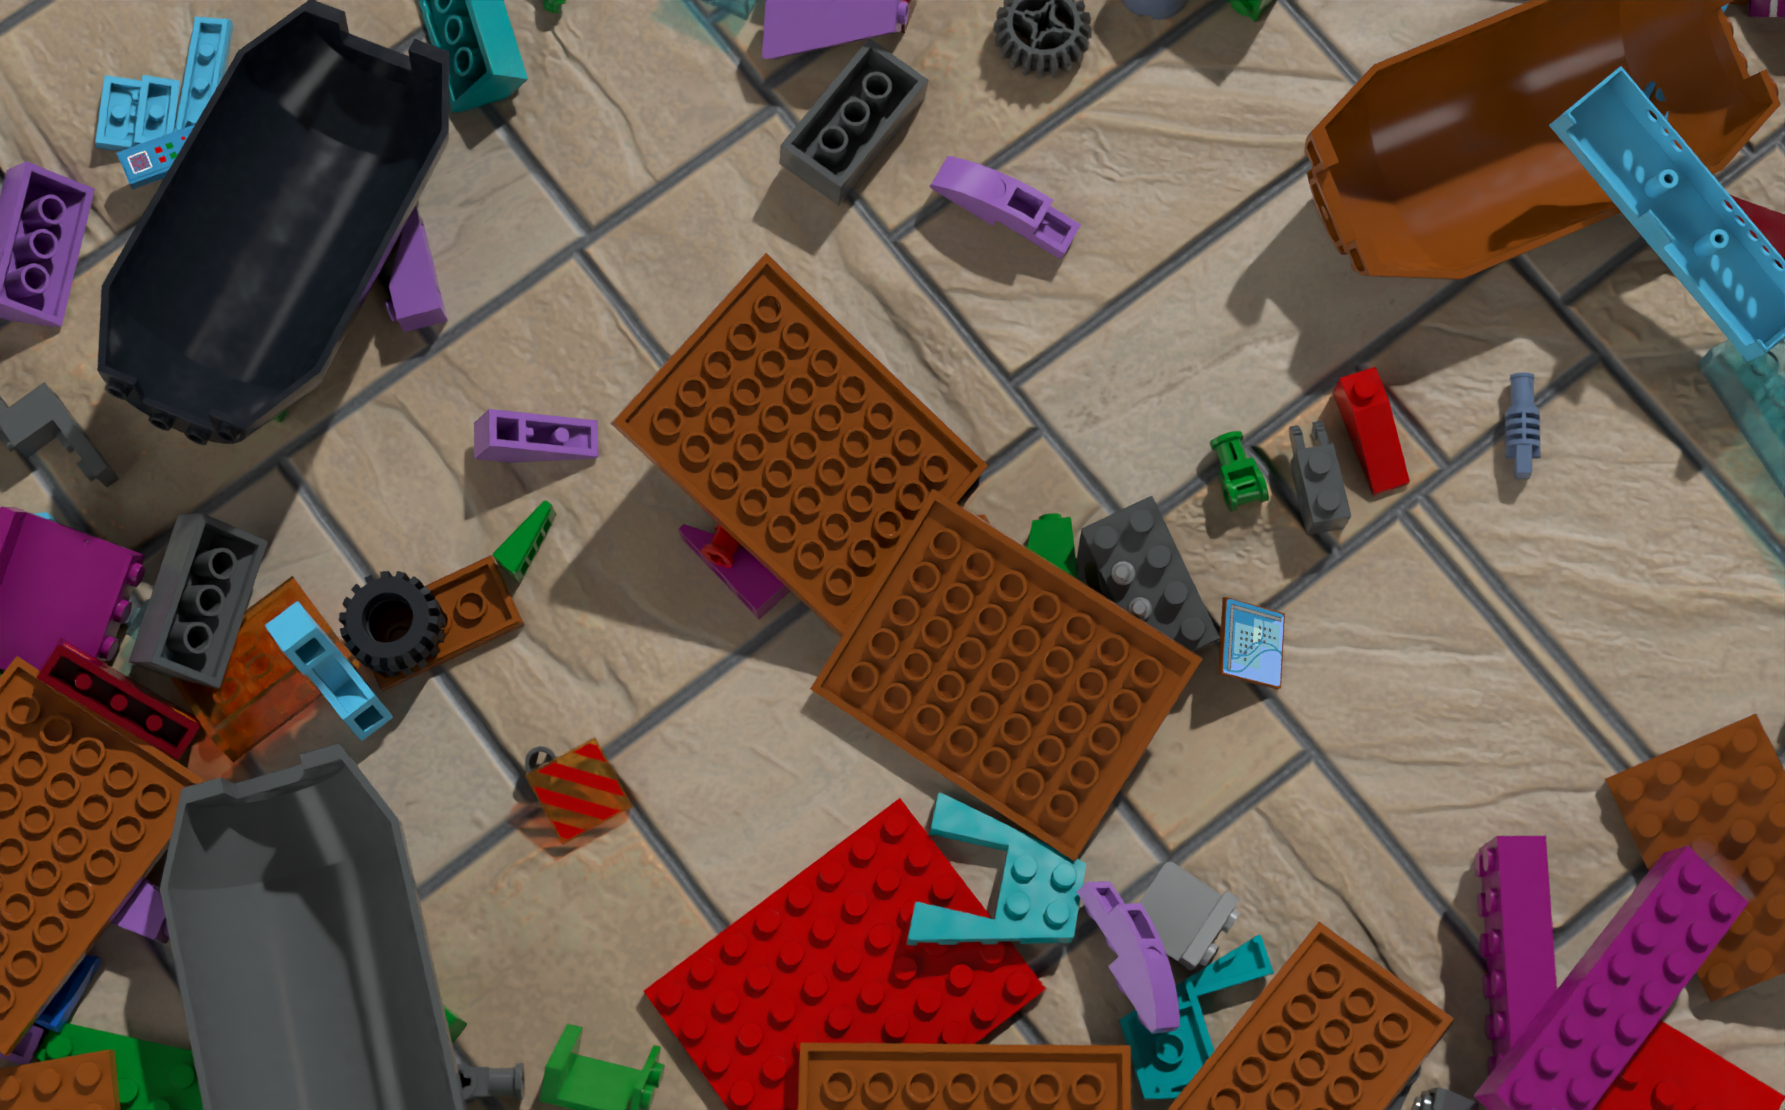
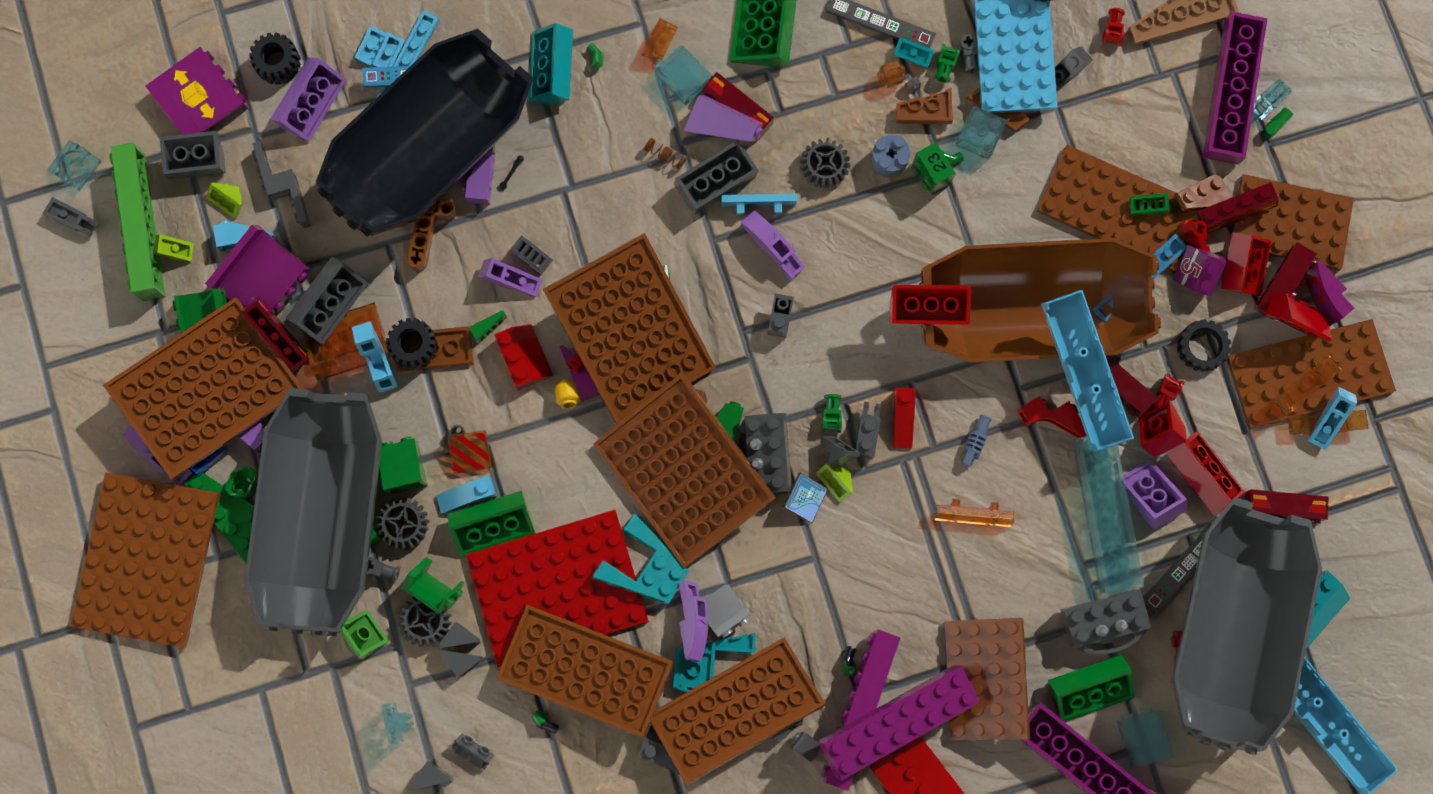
camera: 15 degrees right, 5 degrees up
none -> green hair [225,466,258,499]
none -> dark grey gear [376,497,430,550]
none -> green slope [380,437,428,495]
none -> dark orange beam [407,199,457,272]
none -> medium azure slope [436,476,497,514]
none -> green slope [447,490,535,557]
none -> red slope [494,324,553,390]
none -> black hinge [500,155,524,190]
none -> dark grey slope [510,235,553,275]
none -> yellow head [555,379,581,409]
none -> dark orange piece [644,138,686,170]
none -> medium azure hinge [721,194,797,215]
none -> dark grey slope [768,293,794,338]
none -> lime slope [816,463,853,503]
none -> dark grey slope [820,436,860,466]
none -> arm [842,646,856,677]
none -> red slope [889,285,971,325]
none -> clear orange hinge [934,499,1015,527]
none -> red arch [1017,396,1087,439]

